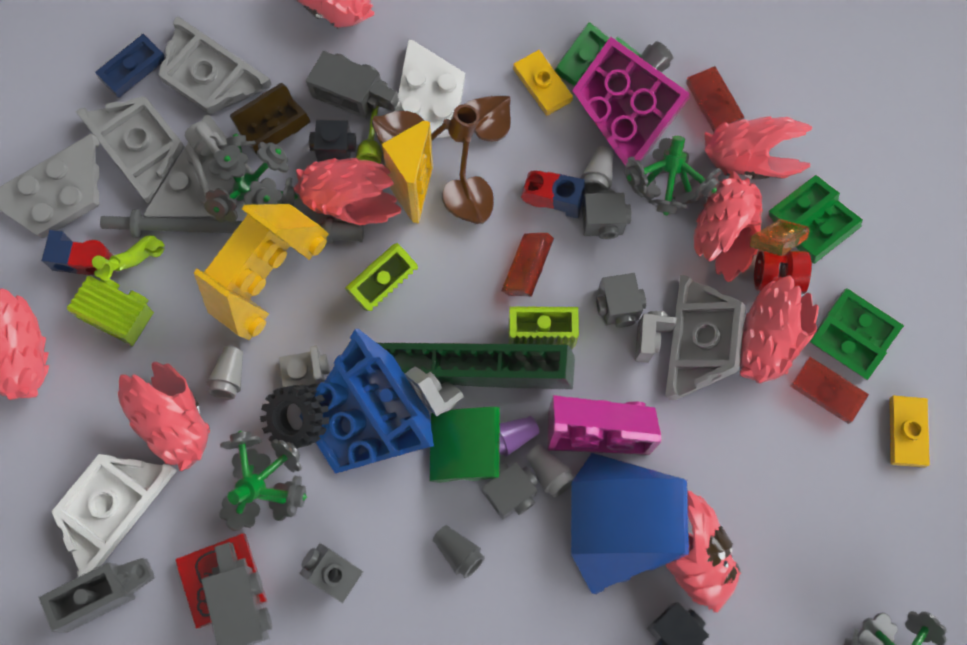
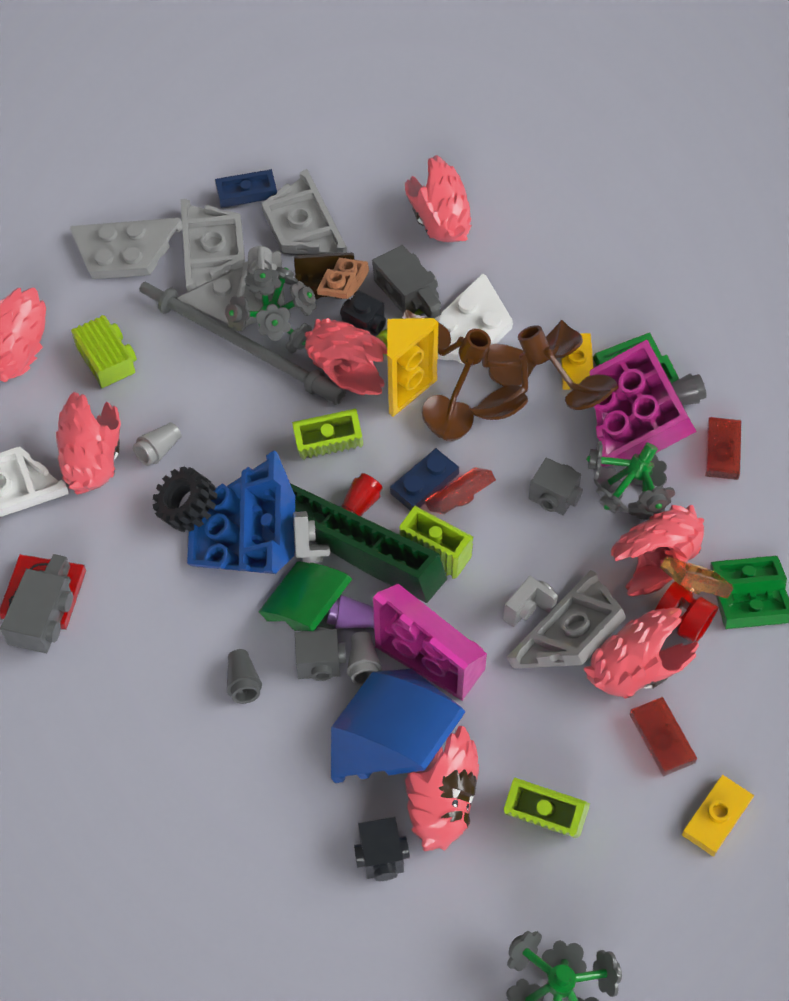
camera: 35 degrees right, 15 degrees down
leg [42,230,113,276] -> none
lime arm [92,235,165,281] -> none
yellow wedge [193,204,329,340] -> none
dark grey plant [219,431,307,531] -> none
light grey bracket [279,345,330,388] -> none
dark grey brick [299,543,363,603] -> none
leg [521,170,585,219] -> none
light grey cone [581,146,614,193] -> none
dark grey brick [596,273,646,328] -> none
coral head [704,116,812,180] -> none
green slope [809,288,904,380] -> none
none -> nougat slope [317,257,369,299]
none -> red cone [341,473,383,516]
none -> dark blue plate [390,448,459,511]
none -> reddish brown plant [469,320,618,420]
none -> lime brick [503,777,590,838]

